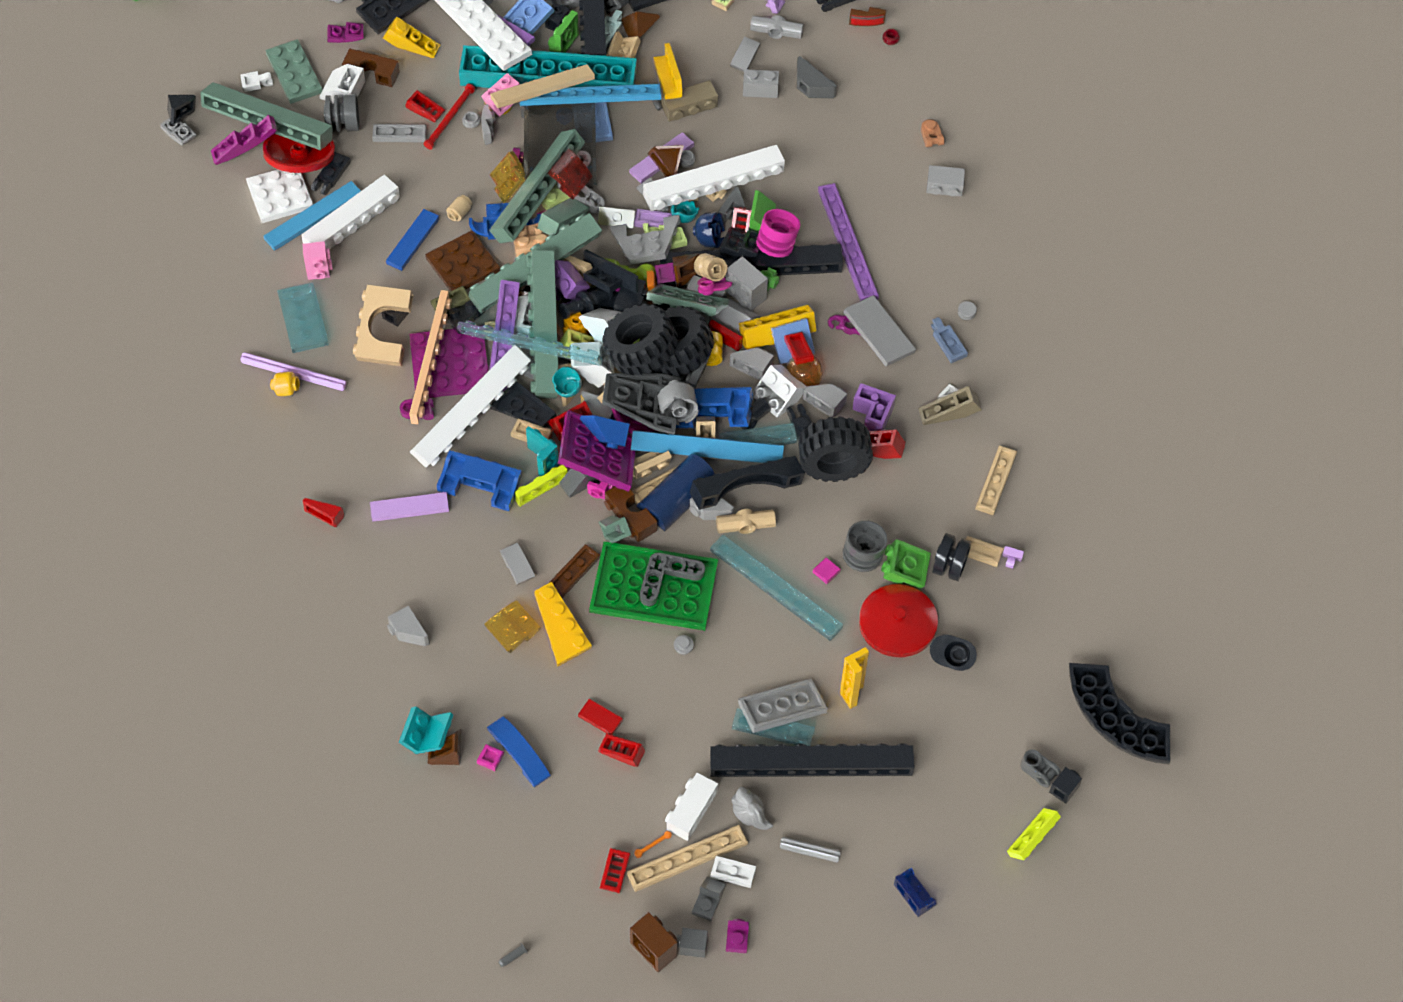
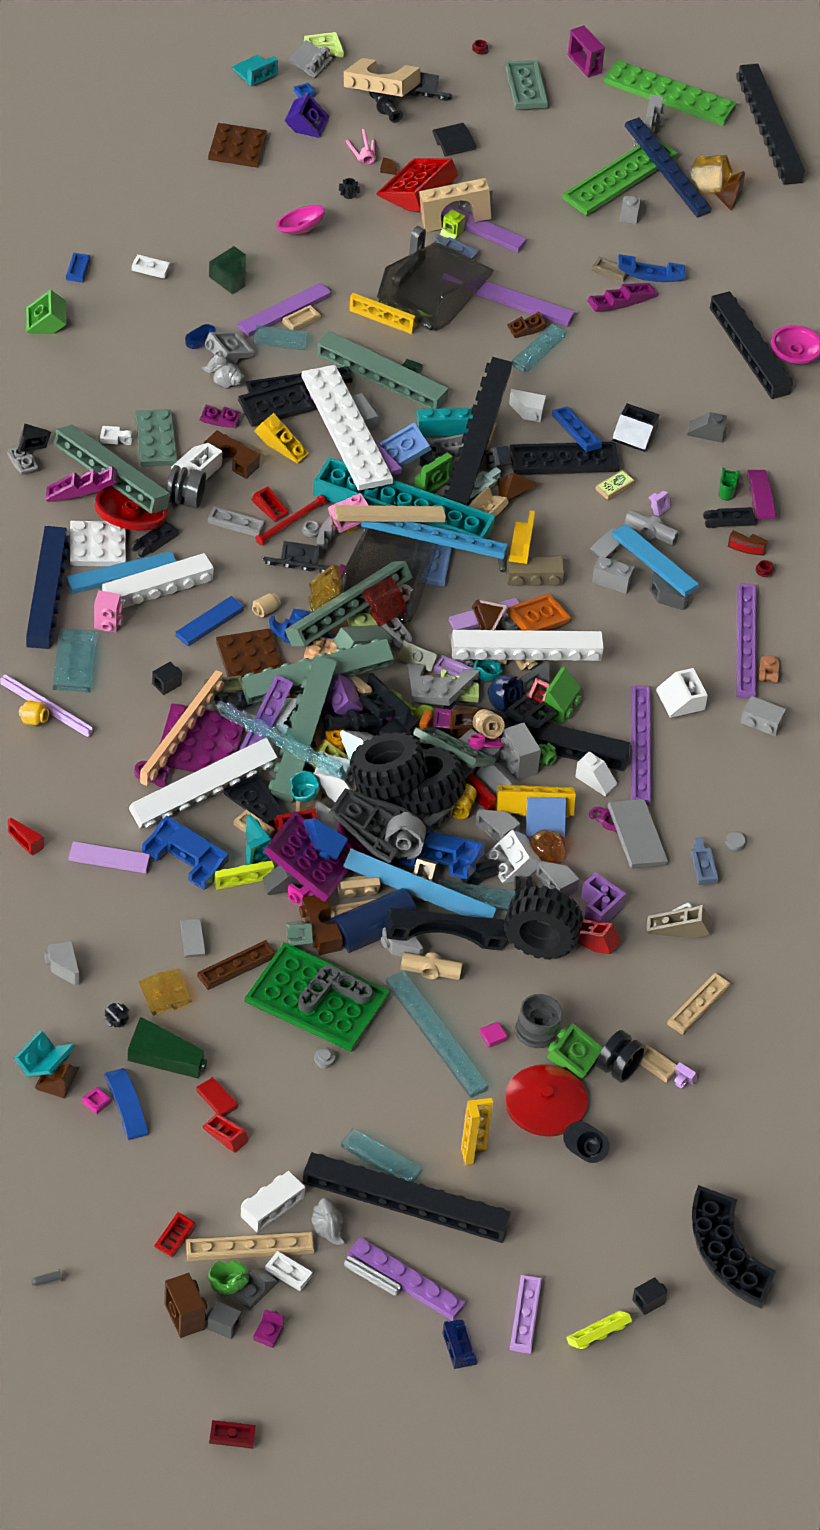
camera: 15 degrees right, 10 degrees down
tan arch [353,285,414,366] -> none
yellow wing [534,582,592,667] -> none
orange hinge [634,831,672,858] -> none
light grey tile [738,679,828,733] -> none
dark pink wheel [756,209,801,257] -> none
red tile [784,332,814,365] -> none
dark grey piece [1021,749,1061,788] -> none
none -> dark blue brick [26,526,70,649]
none -> black gear [104,1003,129,1028]
none -> dark green slope [128,1017,207,1079]
none -> bright green hair [208,1260,249,1295]
none -> black bracket [261,541,336,574]
none -> medium lavender plate [348,1237,465,1321]
none -> orange plate [506,593,571,631]
none -> lavender tile [509,1275,542,1354]
none -> white slope [575,752,617,797]
none -> dark azure tile [612,524,699,597]
none -> white slope [656,668,708,718]
none -> medium lavender tile [736,583,756,698]

